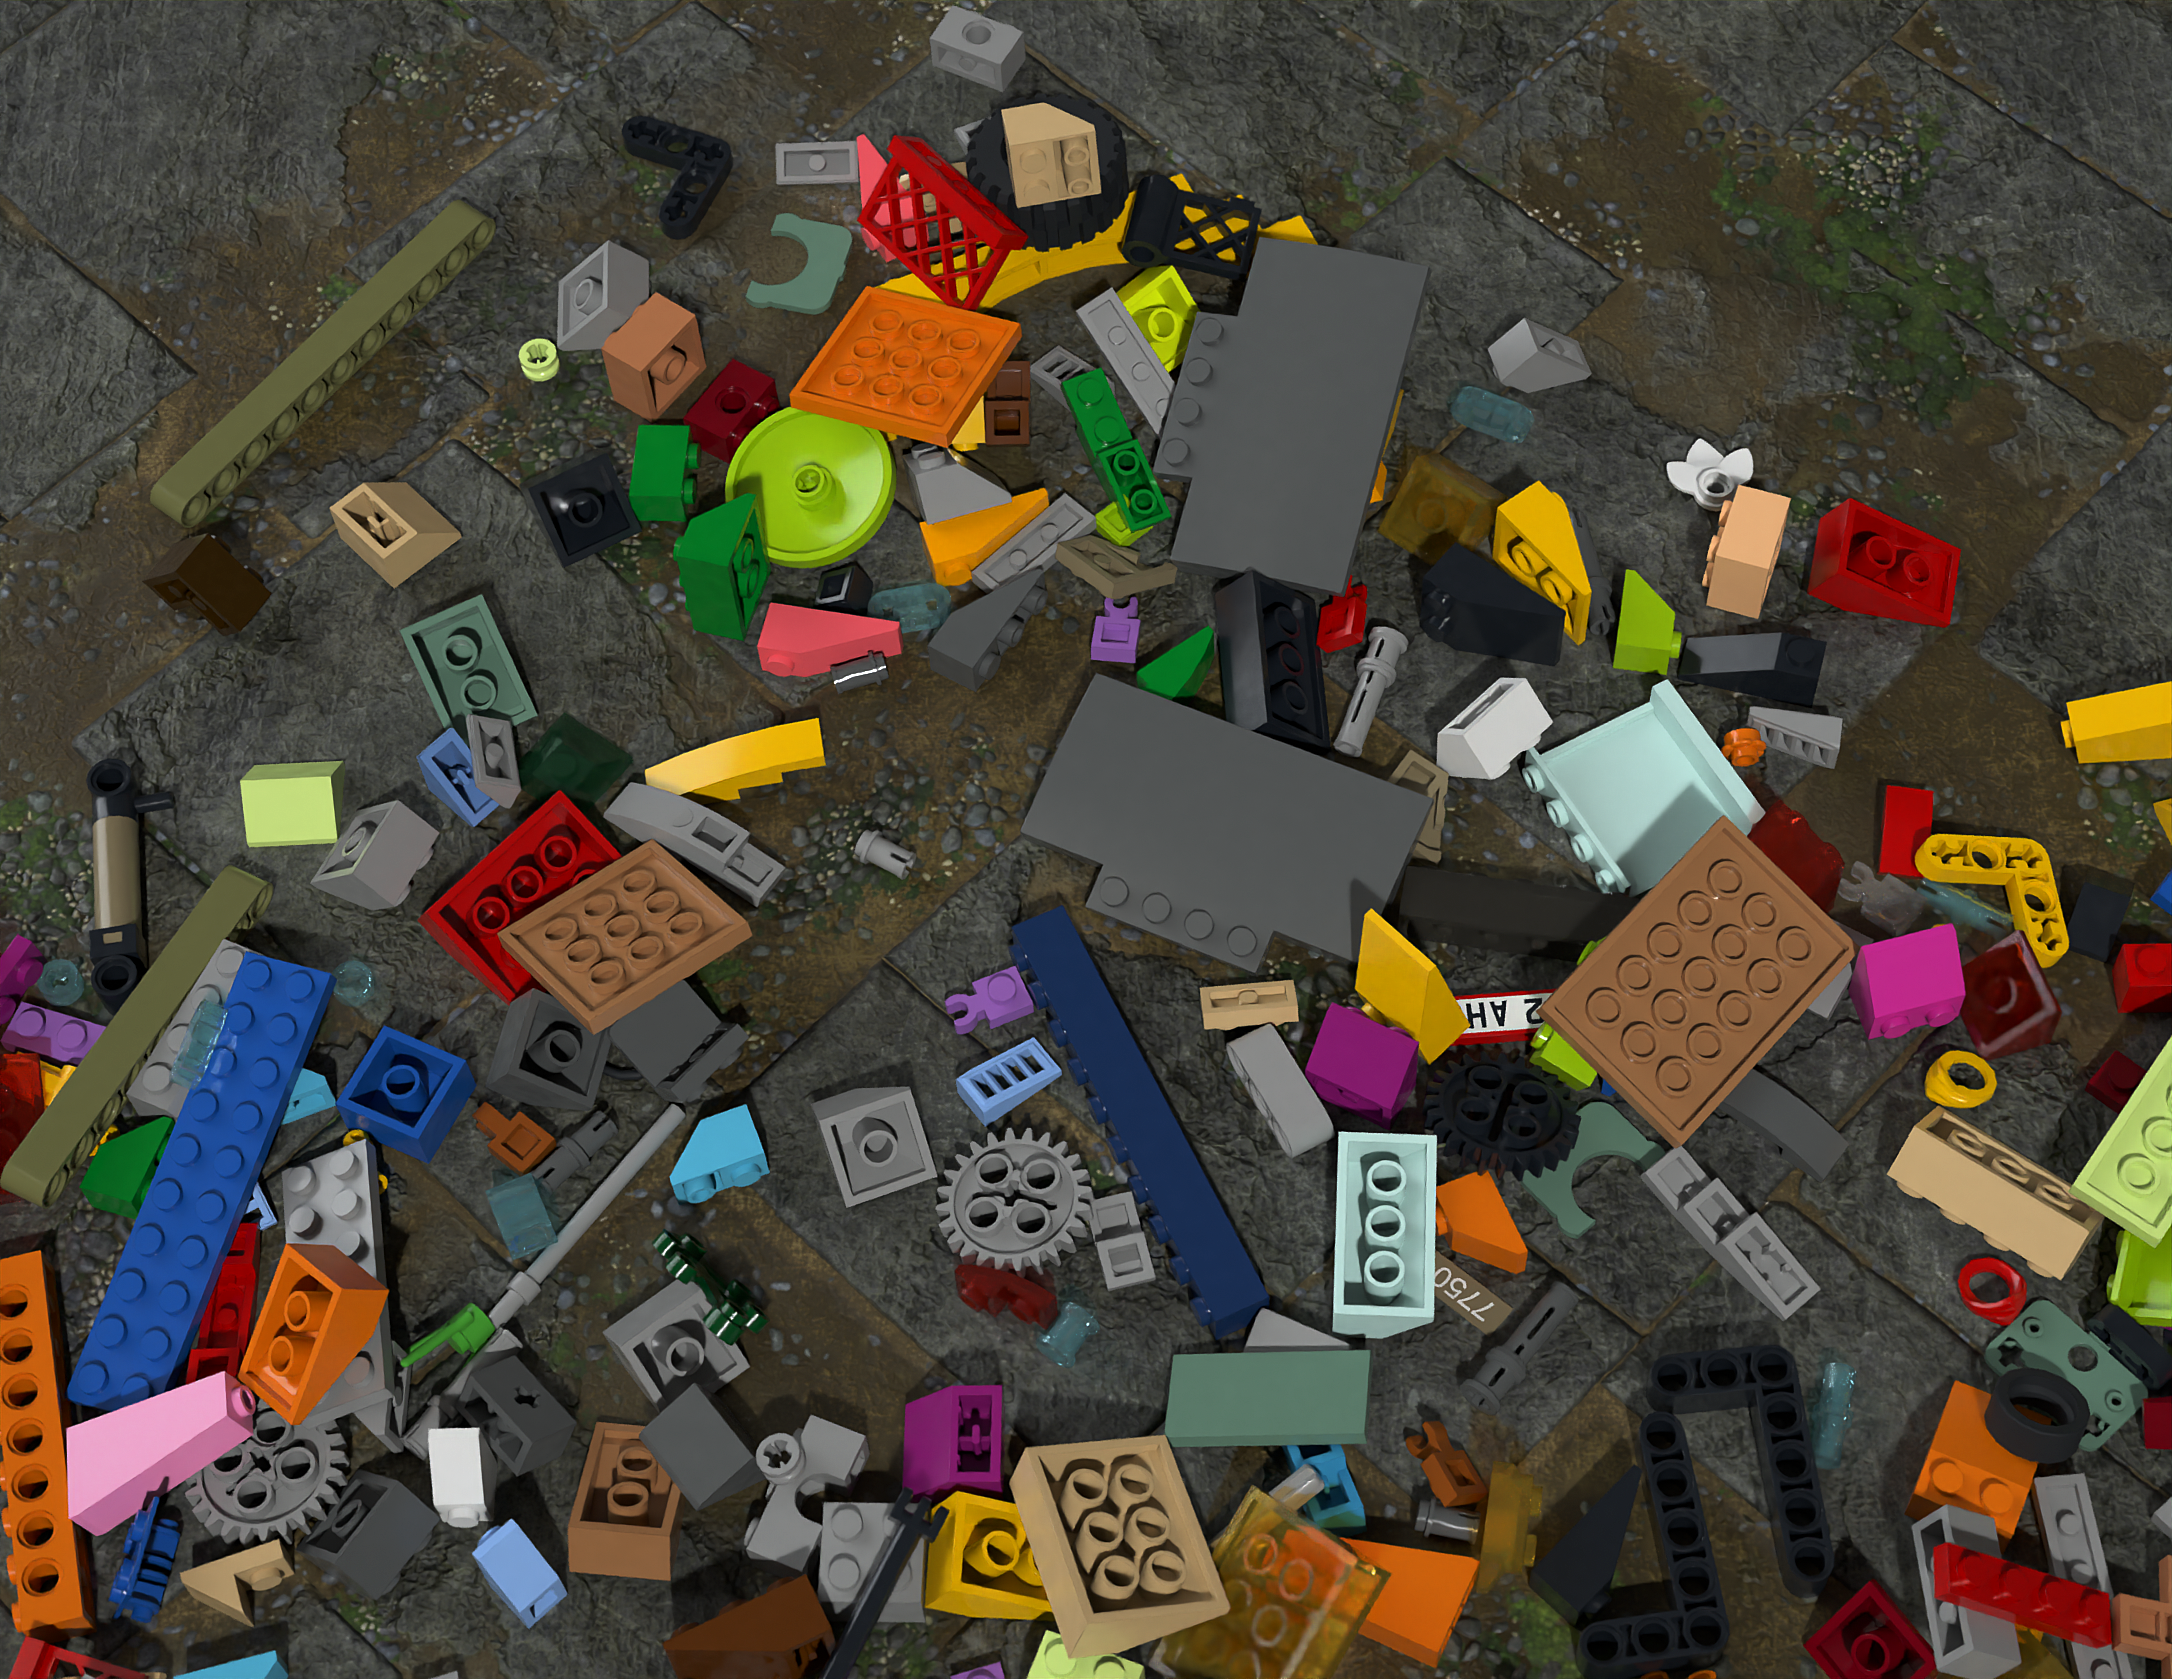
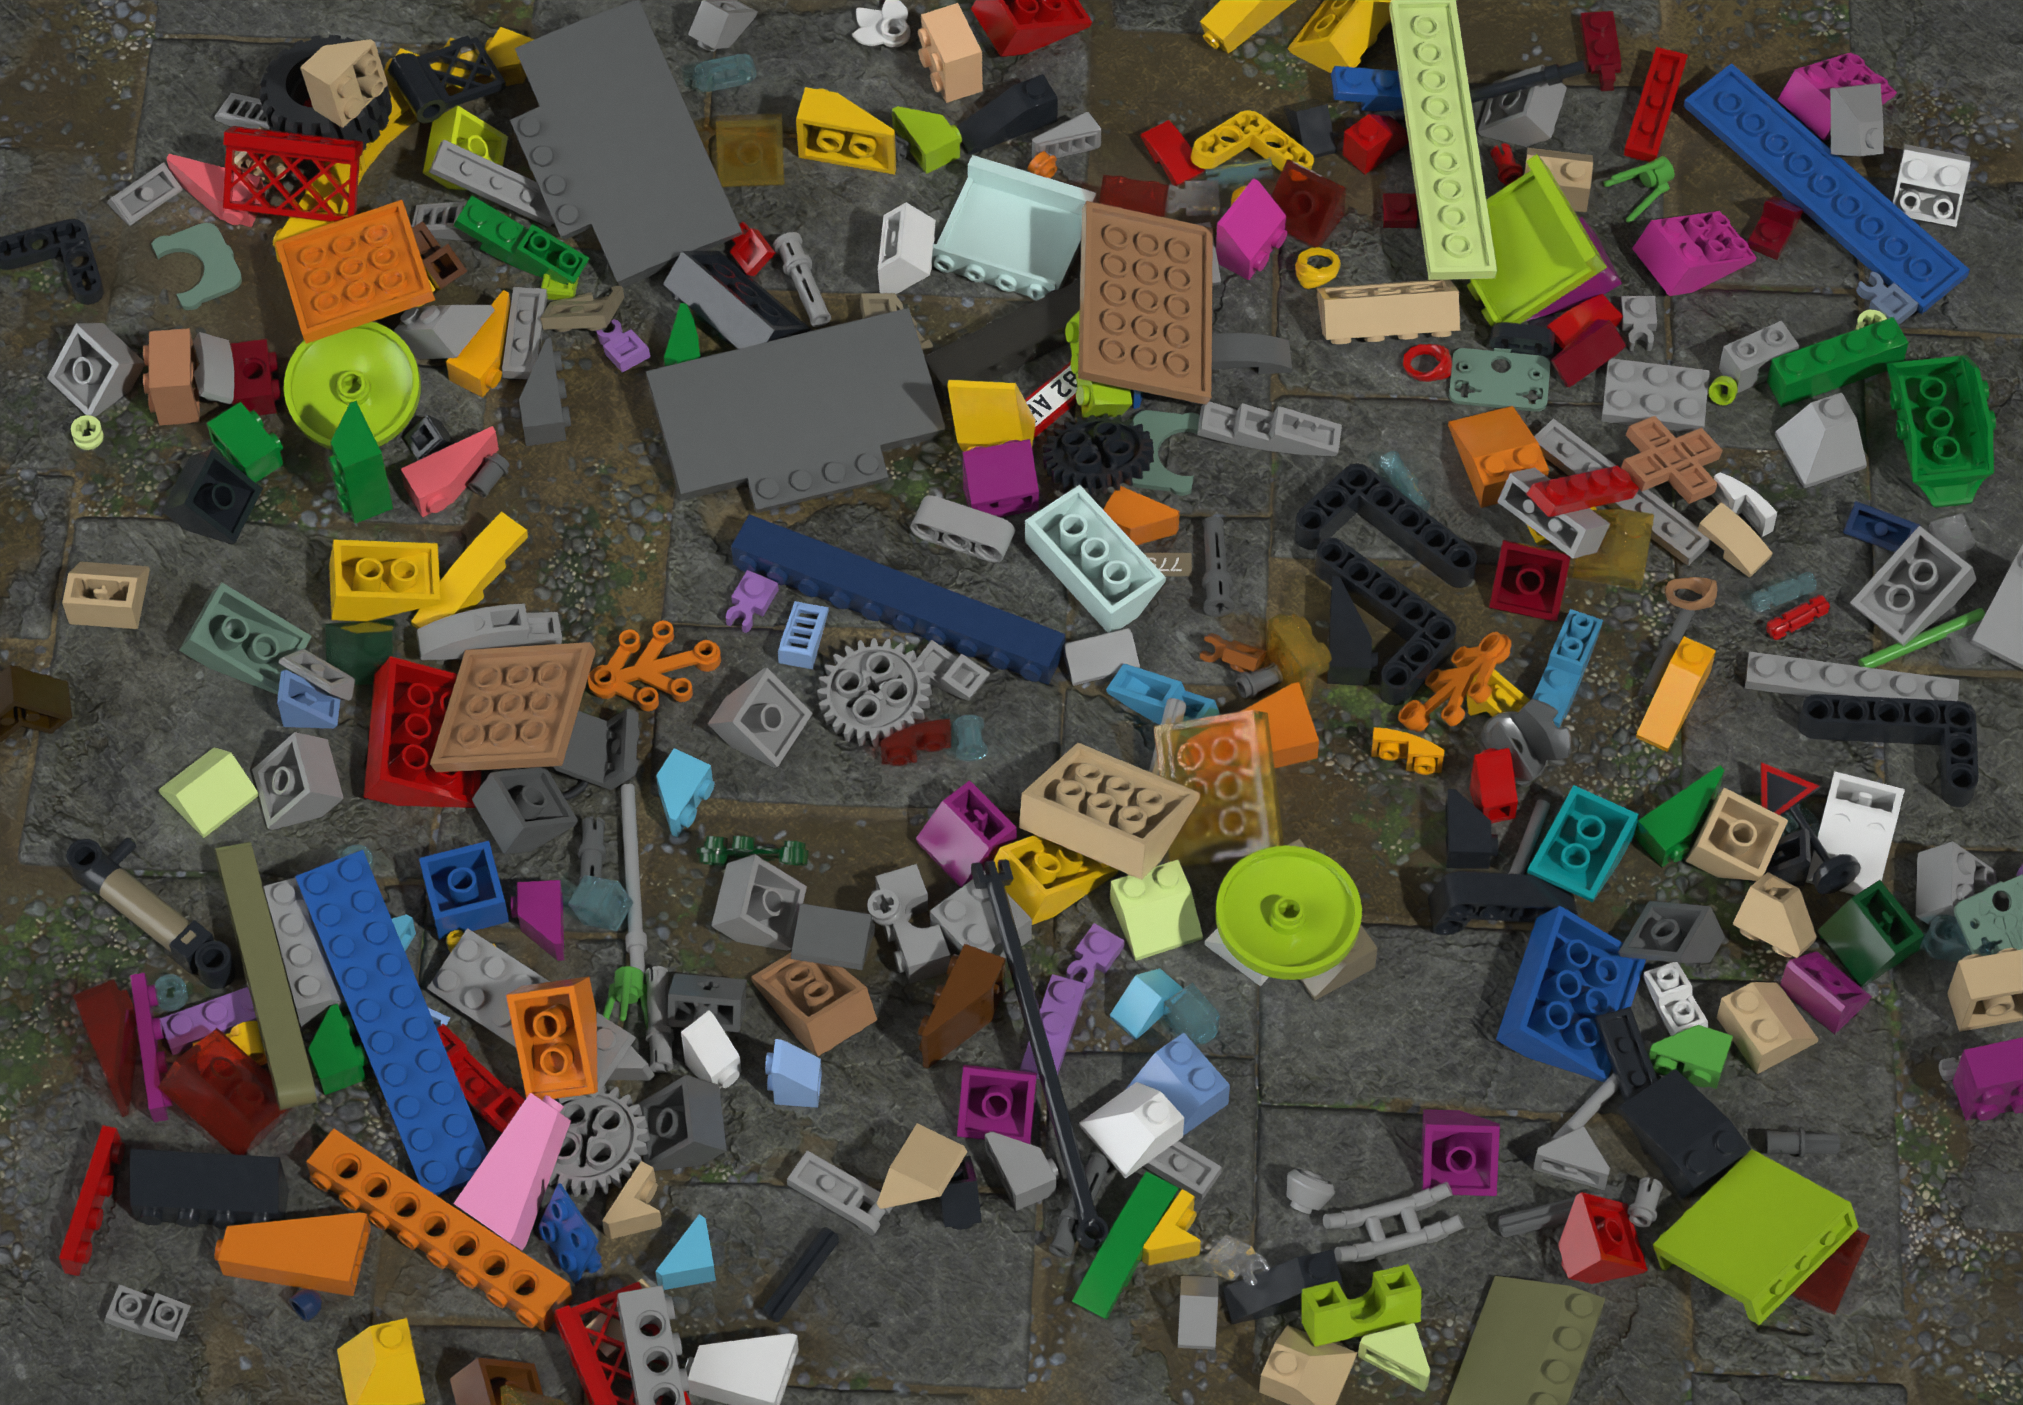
camera: 45 degrees left, 0 degrees up
clear light blue beam [169,999,228,1090] -> none
dark orange plate [472,1102,557,1180] -> none
light grey pin [854,830,916,880] -> none
clear light blue beam [868,583,952,633] -> none
light grey brick [929,5,1026,92] -> none
sand green tile [1164,1350,1373,1447] -> none
tan plate [1200,980,1299,1030] -> none
black slope [1420,542,1566,666] -> none
black tyre [1984,1367,2091,1464] -> none
none -> light grey slope [193,332,234,404]
none -> yellow slope [329,539,441,621]
none -> magenta slope [511,880,564,961]
none -> orange plant [588,620,721,711]

